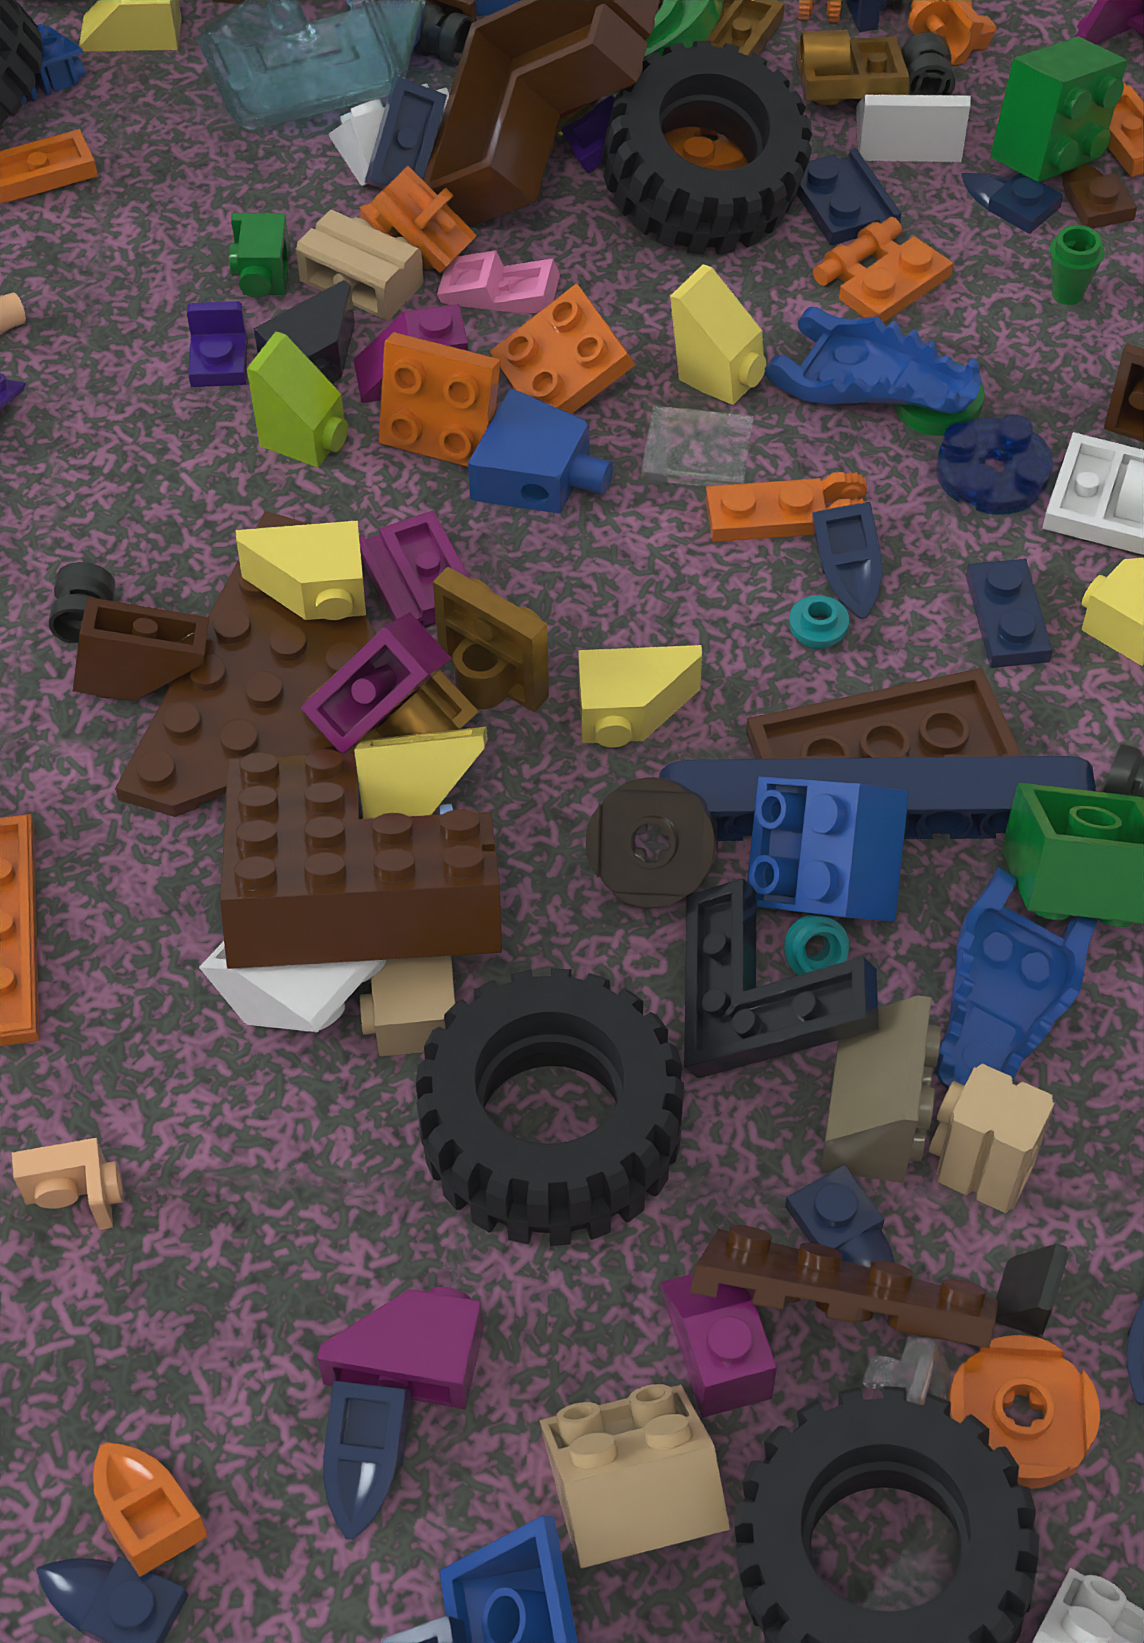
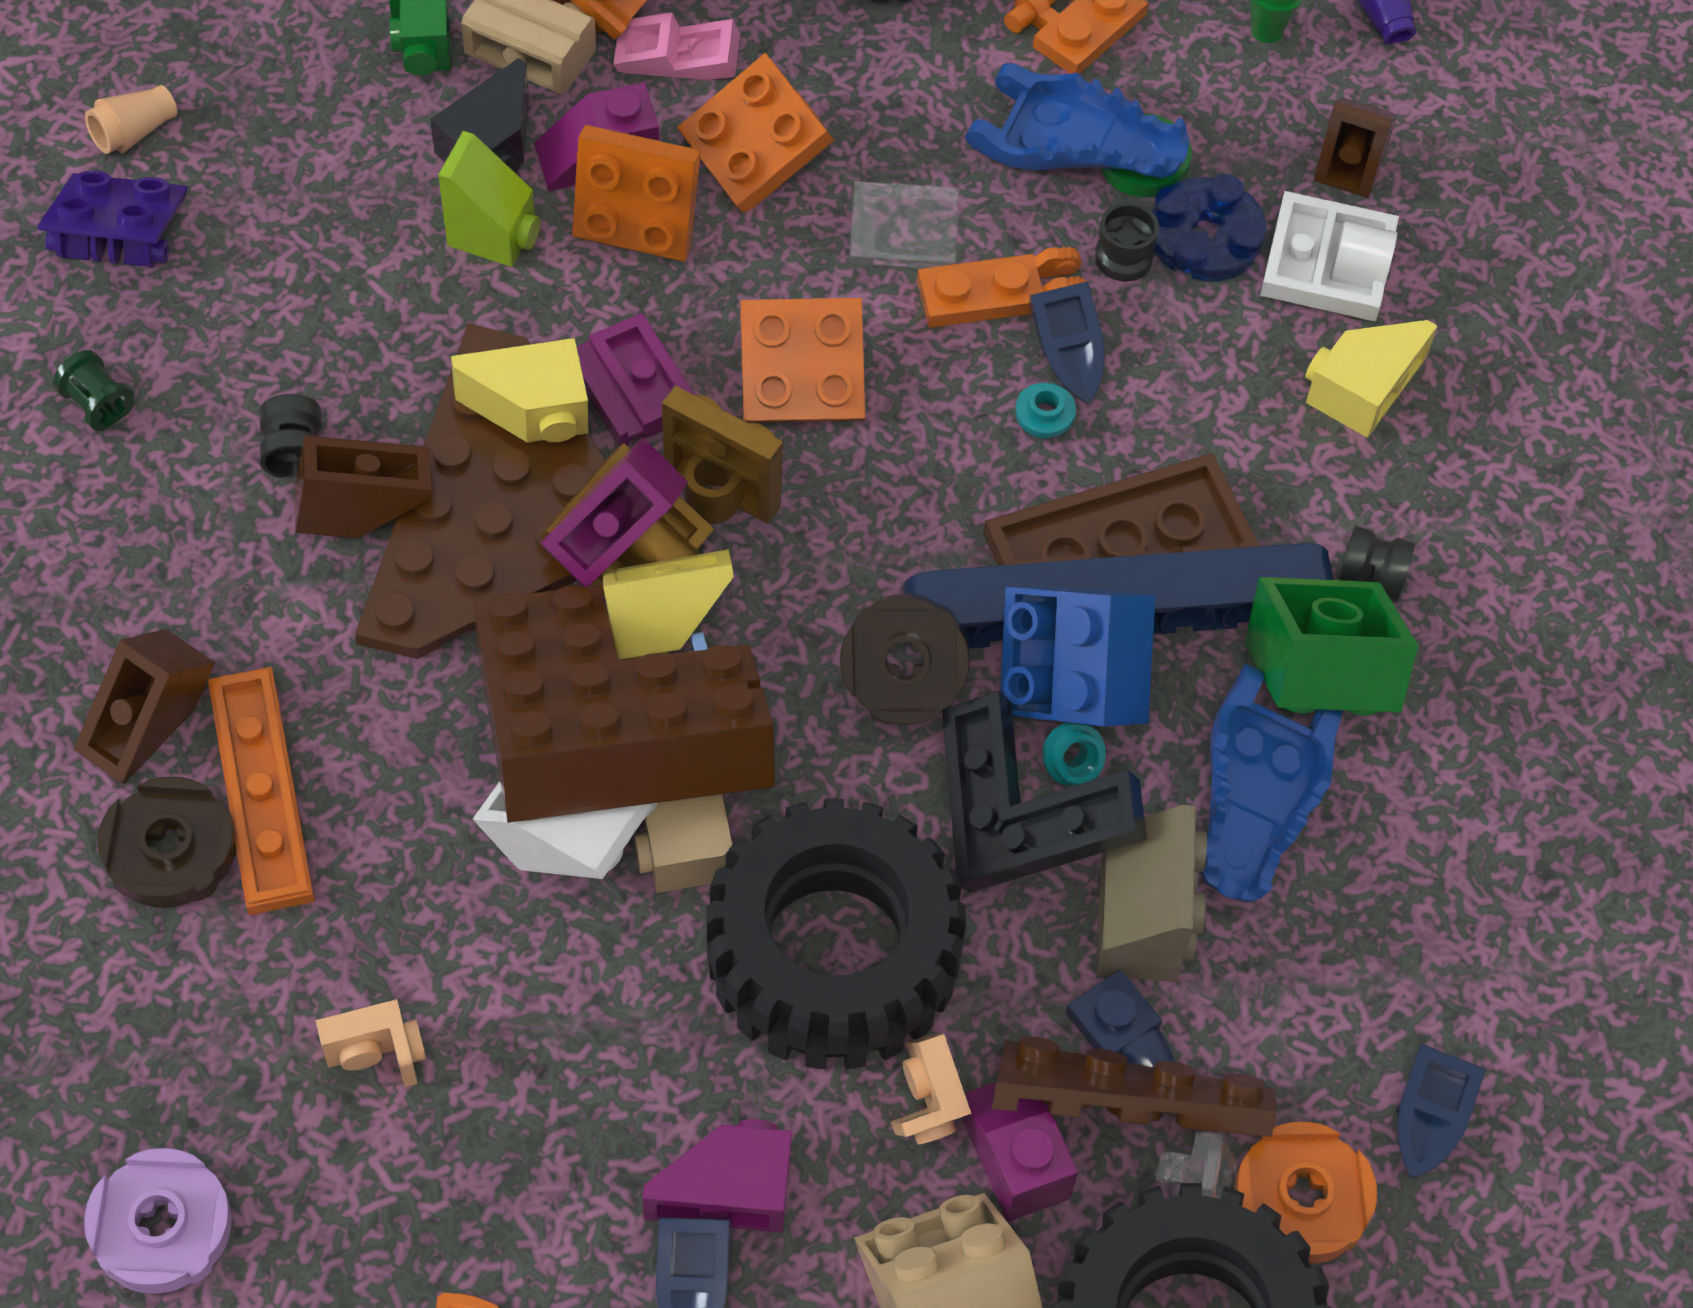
camera: 10 degrees left, 5 degrees up
dark purple bracket [187,301,248,387] -> none
blue torso [468,389,613,514] -> none
light yellow slope [578,645,702,748] -> none
light yellow slope [670,264,766,405] -> none
tan brick [929,1064,1055,1213] -> none
dark blue plate [966,559,1053,668] -> none
pearl dark grey slope [995,1243,1069,1337] -> none
none -> orange plate [740,298,865,423]
none -> light nougat bracket [891,1034,971,1144]
none -> pearl dark grey wheel [1095,202,1159,282]

